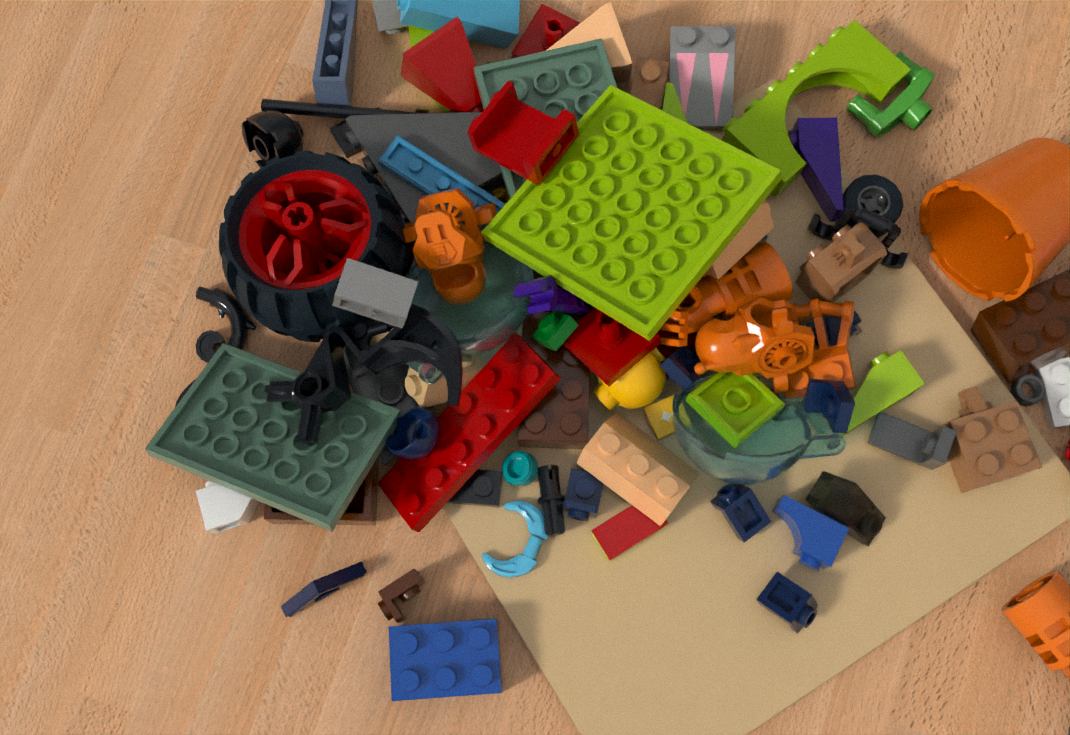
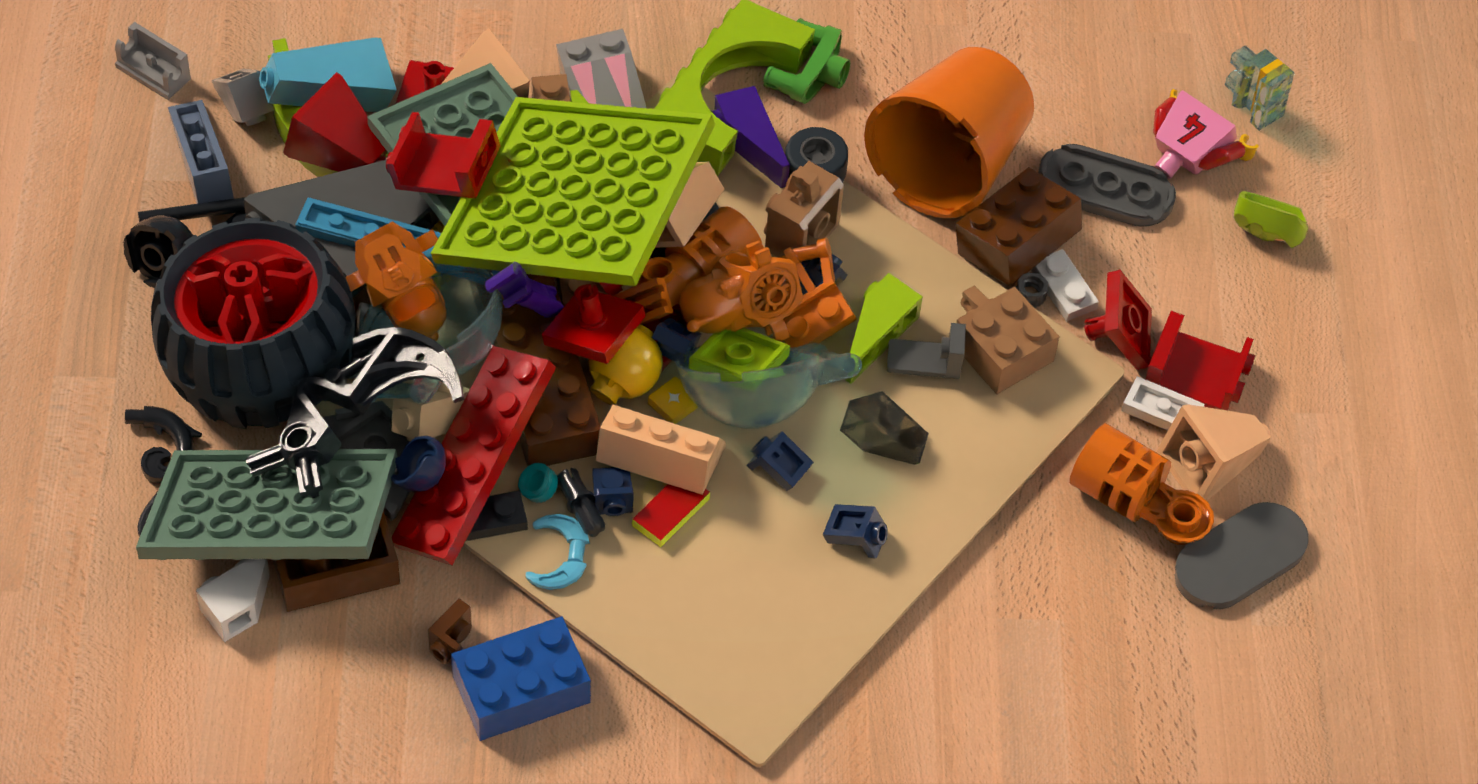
camera: 25 degrees left, 20 degrees down
dark blue tile [281,562,367,617] -> none
light grey hinge [332,258,418,328] -> none
green plate [532,311,579,351] -> none
blue arch [772,495,849,571] -> none
dark blue bracket [803,379,855,434] -> none
black piece [808,205,908,269] -> none

